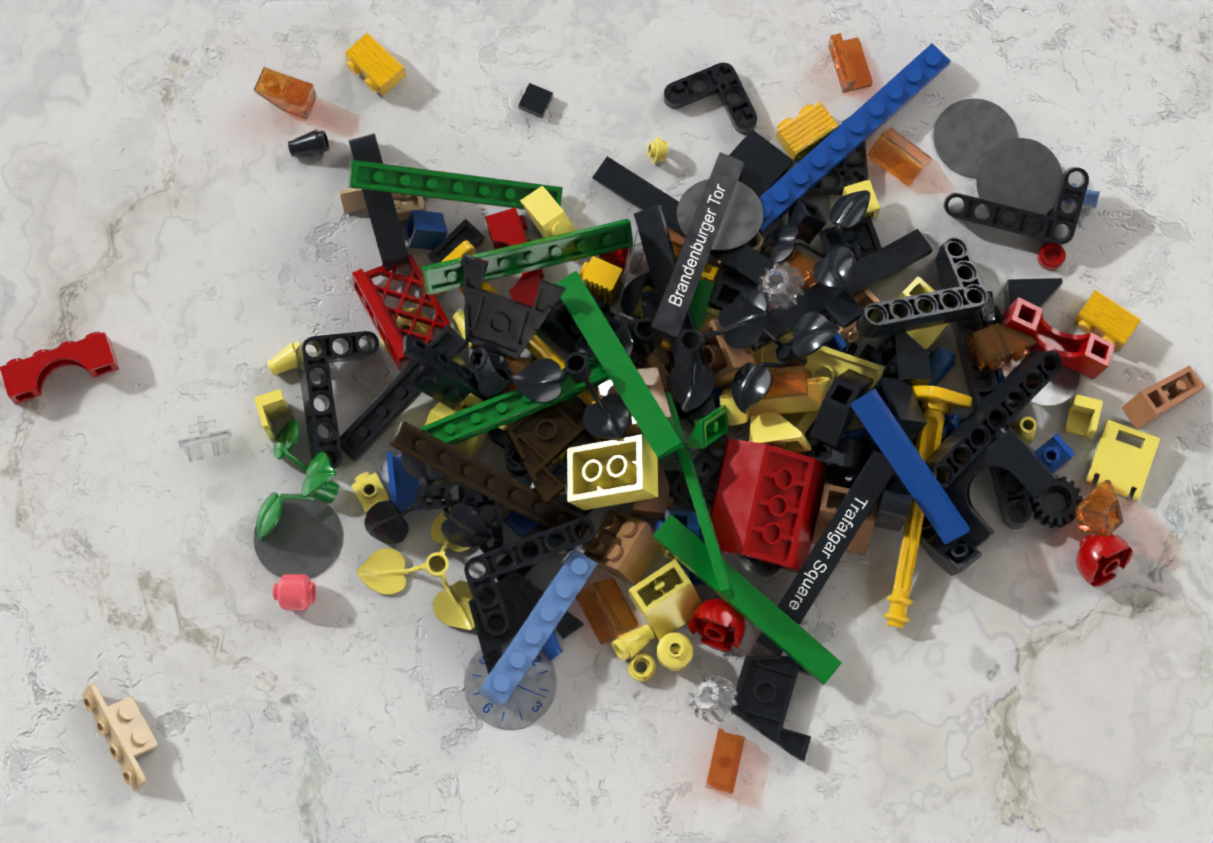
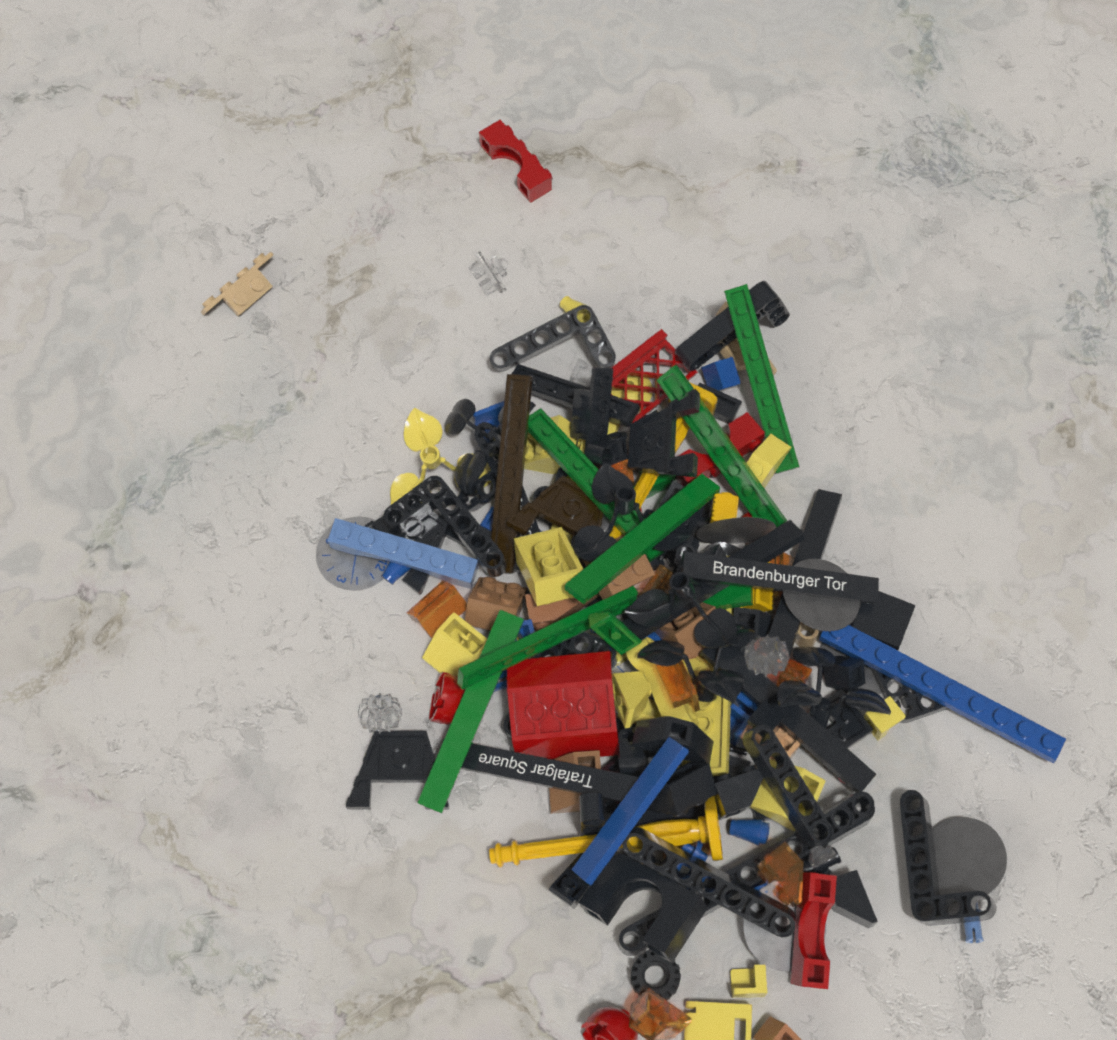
camera: 75 degrees right, 10 degrees down
clear orange slope [254,67,317,119] -> none
light yellow panel [254,389,291,441] -> none
flat silver sticker [254,494,342,578] -> none
green plant [257,416,339,542] -> none
coral head [273,574,316,611] -> none
black cone [288,129,329,157] -> none
yellow brick [345,33,406,96] -> none
light yellow brick [351,472,391,514] -> none
black tile [518,83,553,119] -> none
light yellow cone [611,624,655,661] -> none
light yellow plate [628,653,656,682] -> none
light yellow plate [648,137,668,164] -> none
light yellow head [657,632,693,671] -> none
black beam [664,62,757,134] -> none
clear orange panel [705,728,745,794] -> none
yellow brick [775,102,839,162] -> none
clear orange panel [828,33,873,93] -> none
clear orange panel [867,127,932,187] -> none
flat silver sticker [934,99,1018,178] -> none
light yellow cone [1010,417,1037,444] -> none
blue brick [1035,433,1075,473] -> none
red tile [1037,242,1066,270] -> none
yellow brick [1074,289,1142,351] -> none

